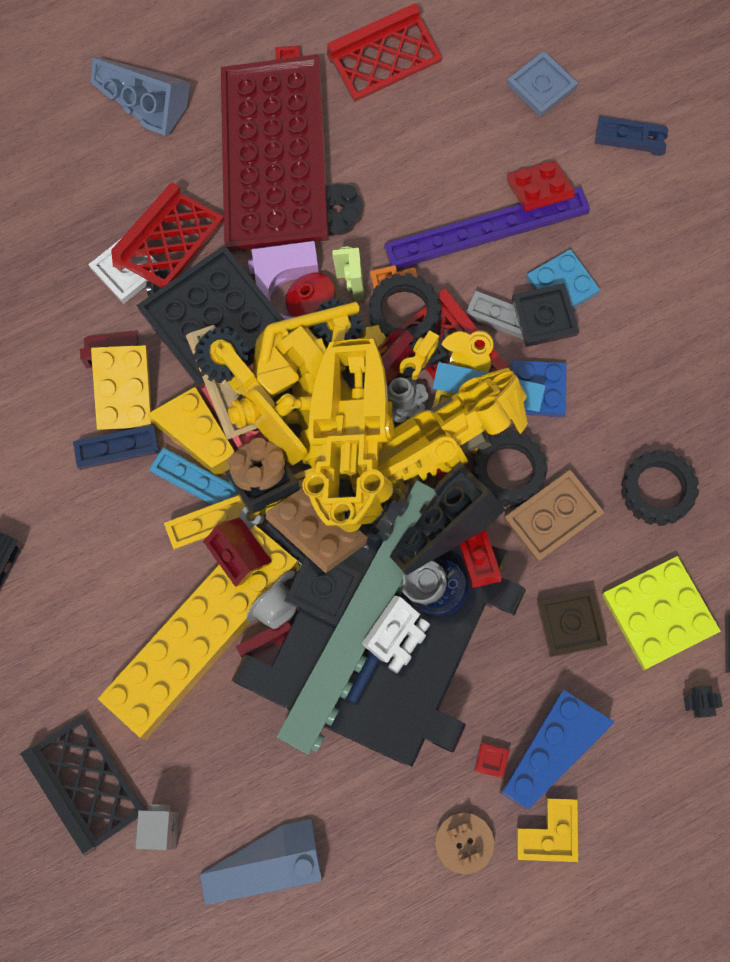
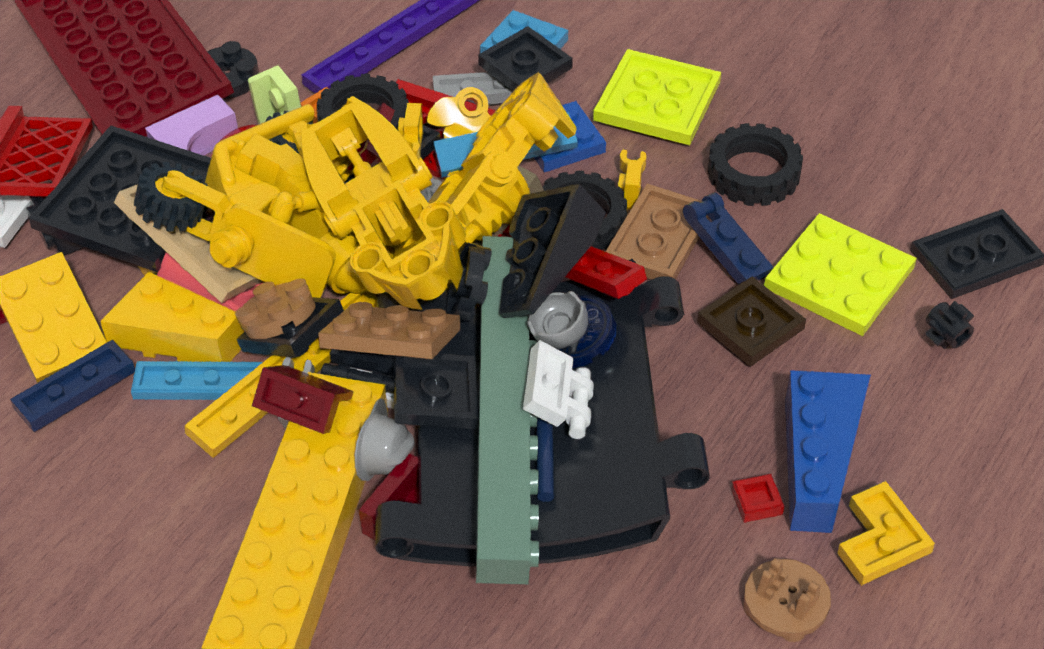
camera: 30 degrees left, 25 degrees down
none -> neon yellow plate [593,49,721,146]
none -> yellow plate [618,150,647,210]
none -> dark blue plate [683,192,774,285]

